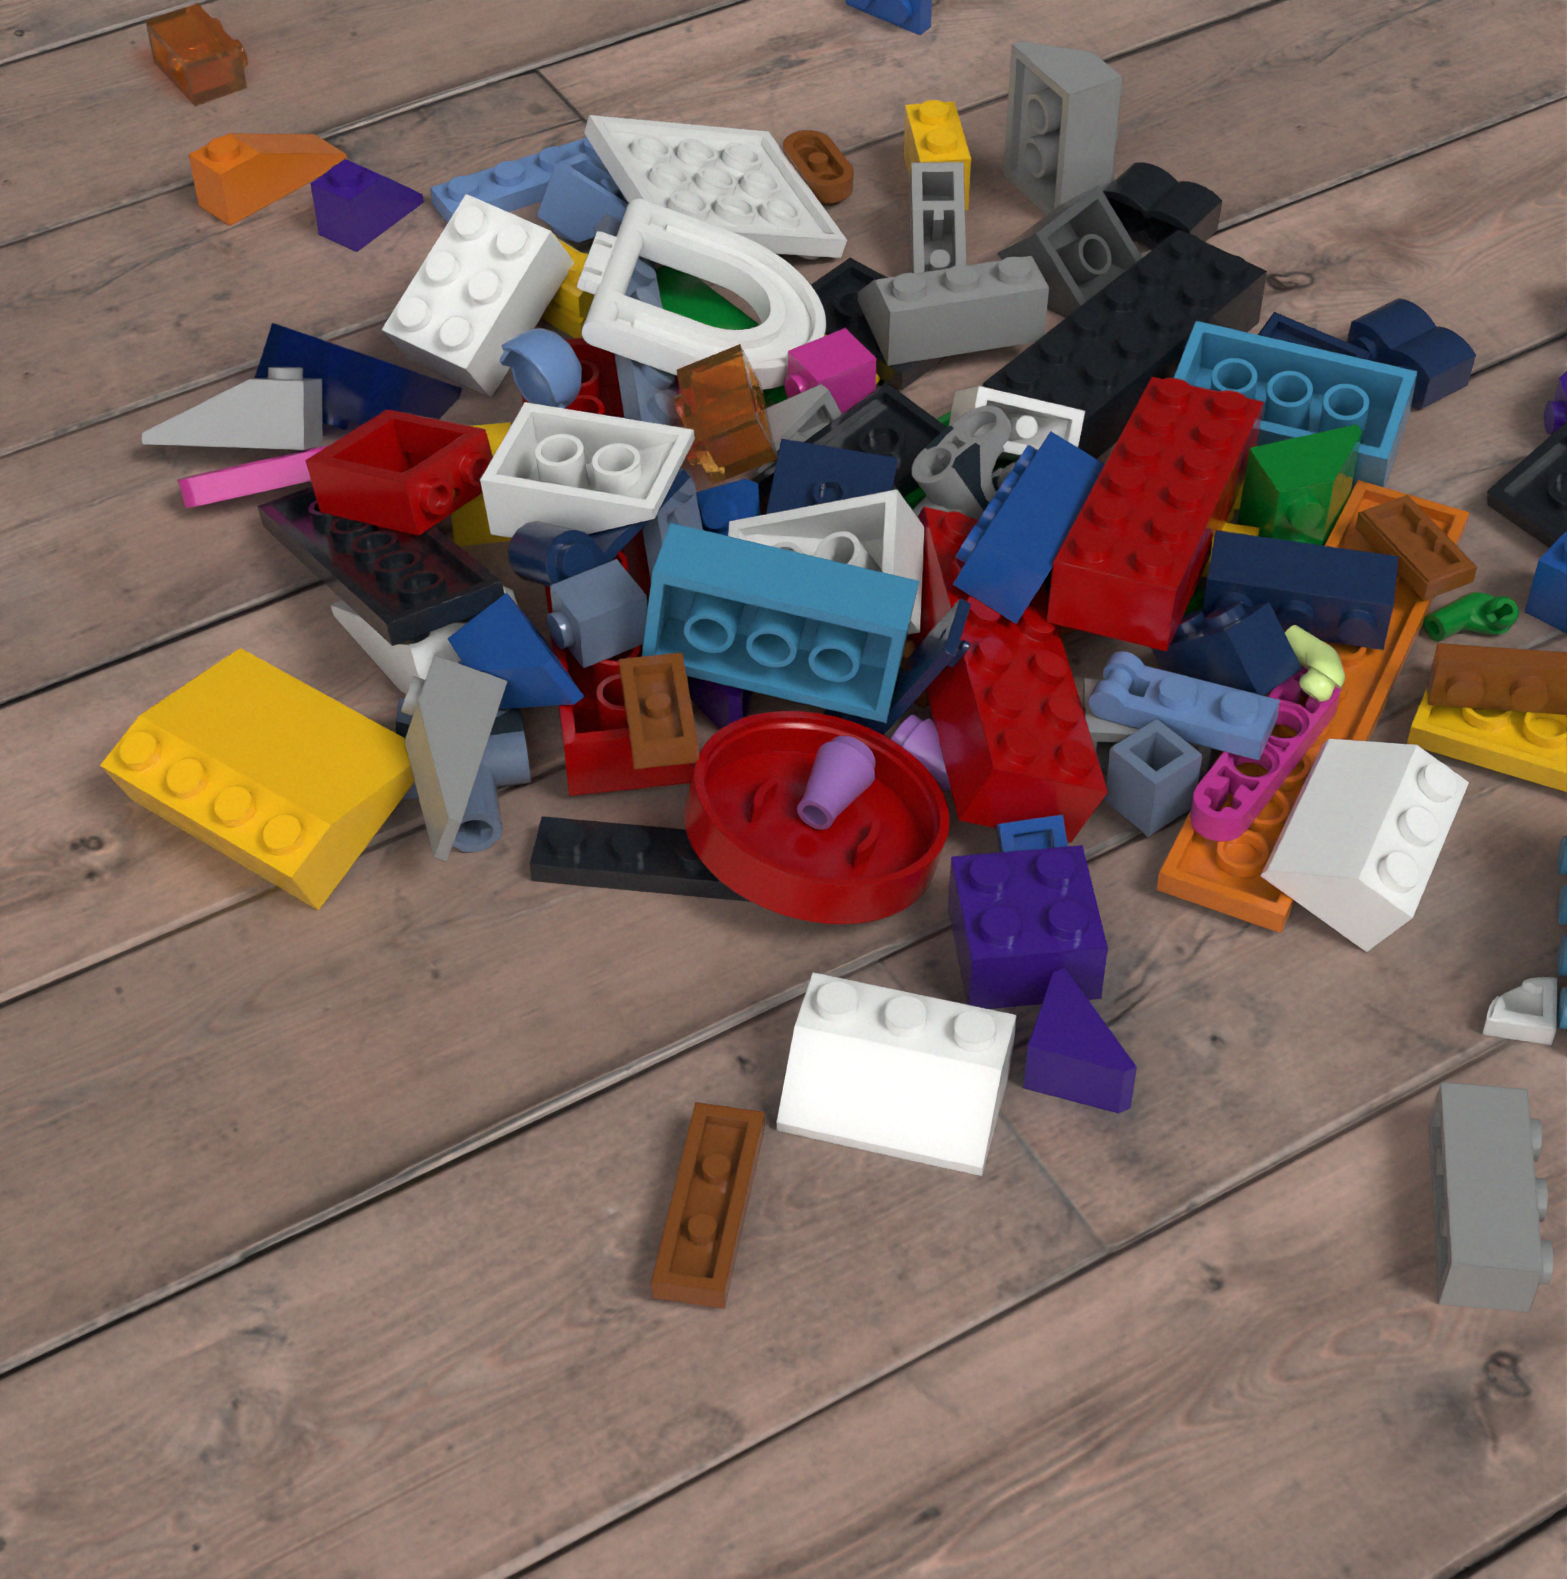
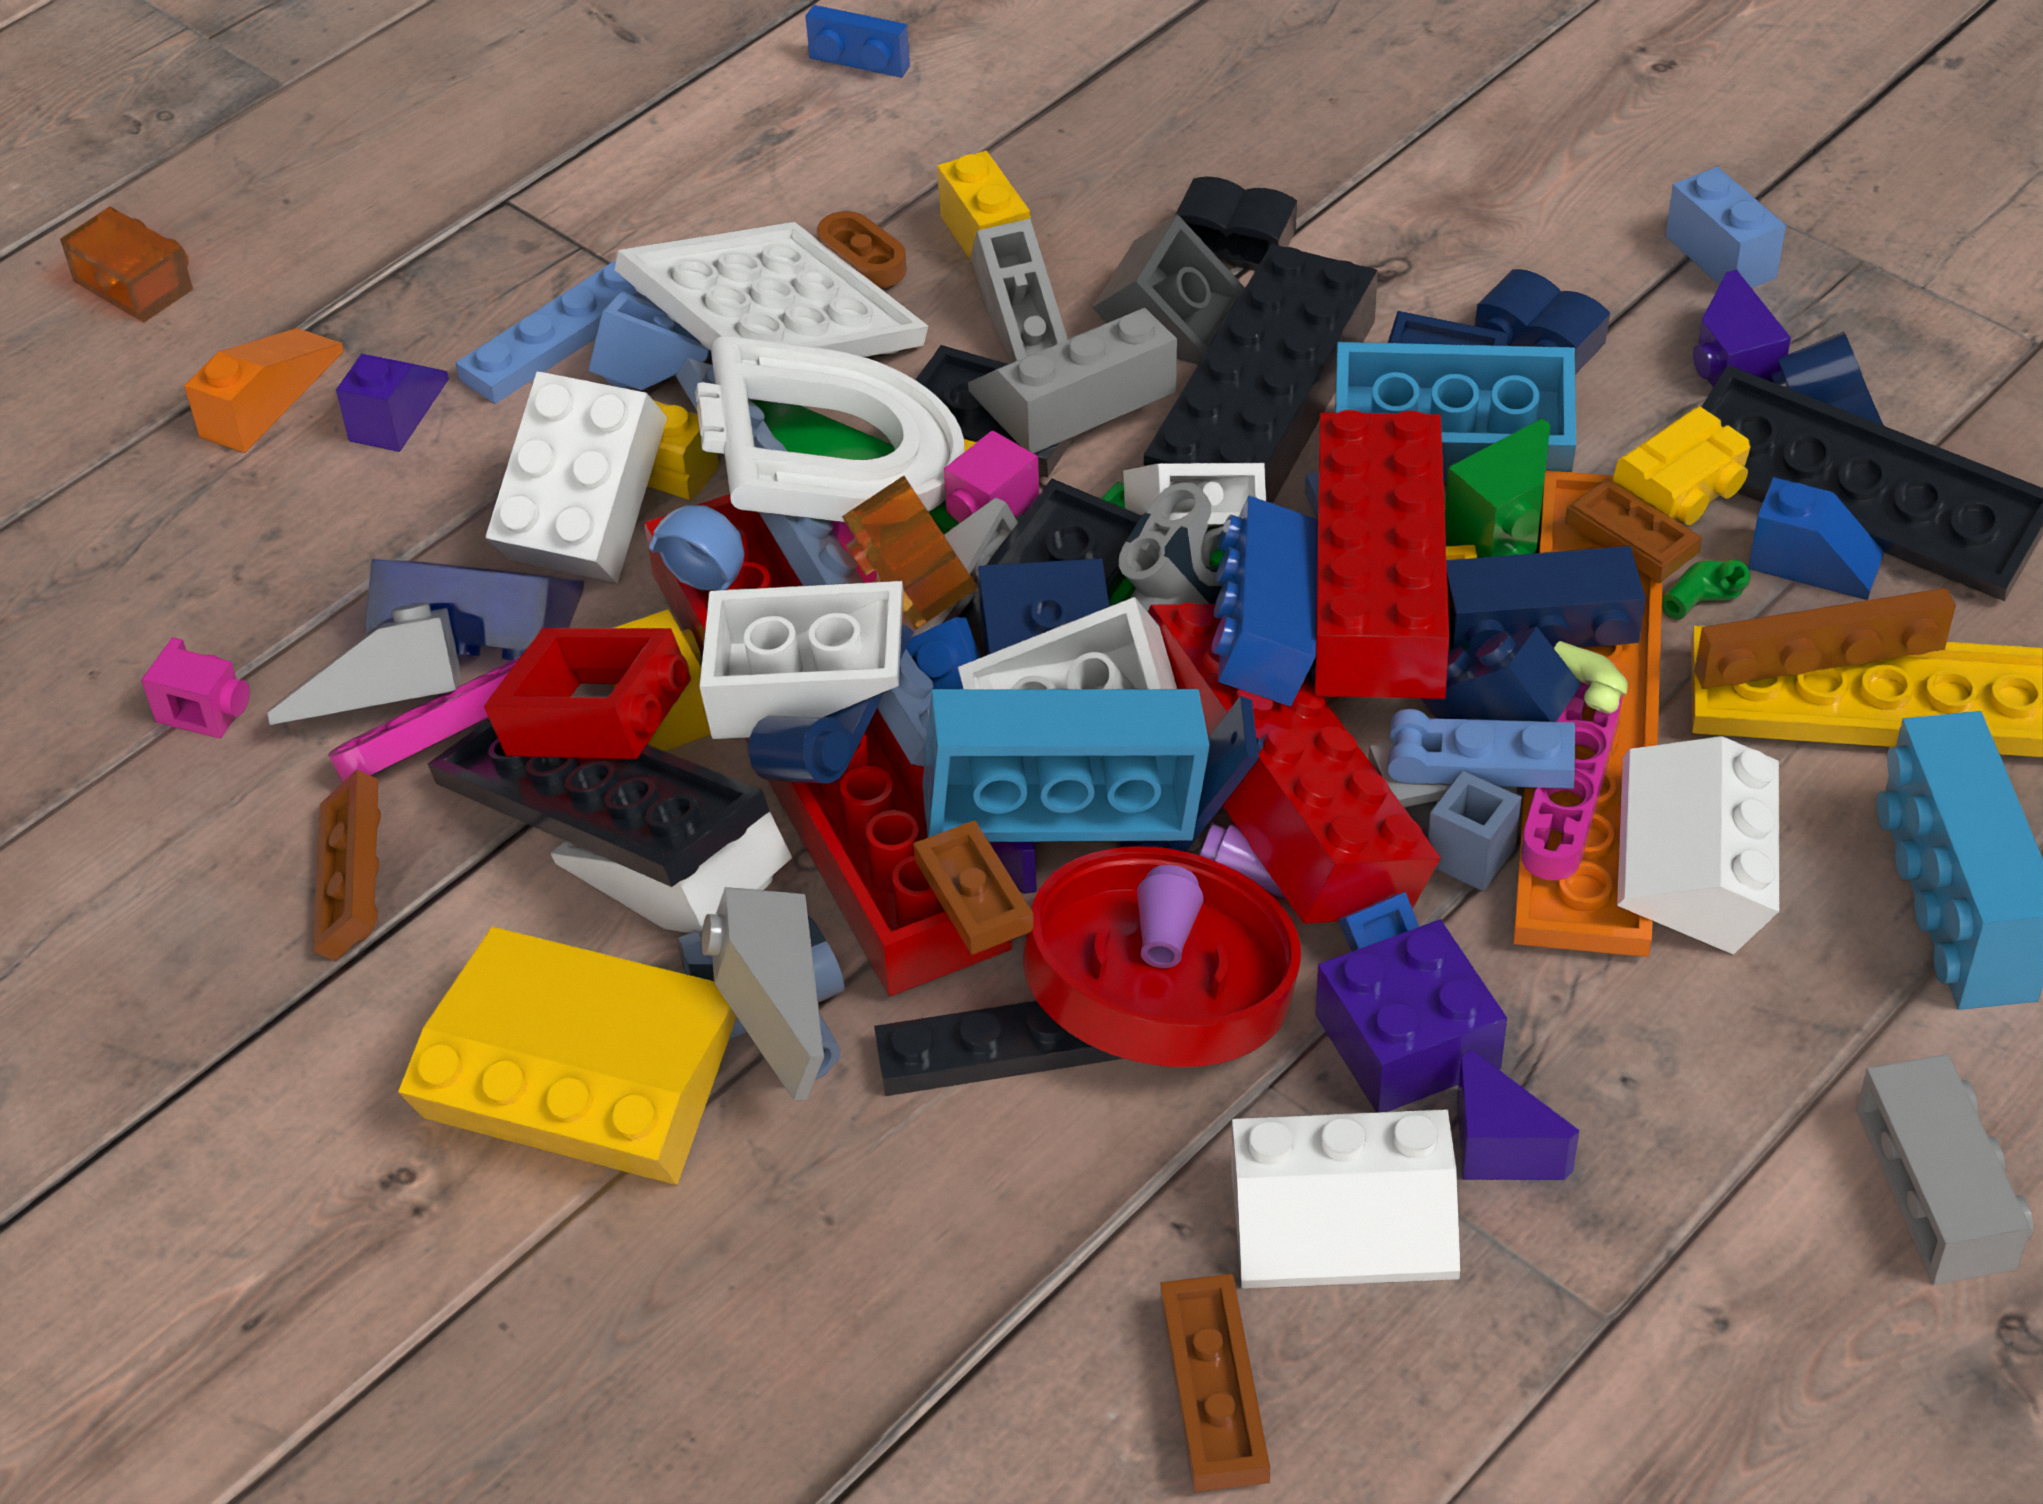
camera: 15 degrees left, 0 degrees up
blue slope [447,593,584,709] -> none
sand blue brick [547,559,648,669] -> none
light grey slope [1003,41,1123,215] -> none
white tile [1482,977,1557,1046] -> none
none -> dark pink brick [141,637,250,739]
none -> dark orange plate [313,769,381,961]
none -> yellow brick [1612,406,1751,526]

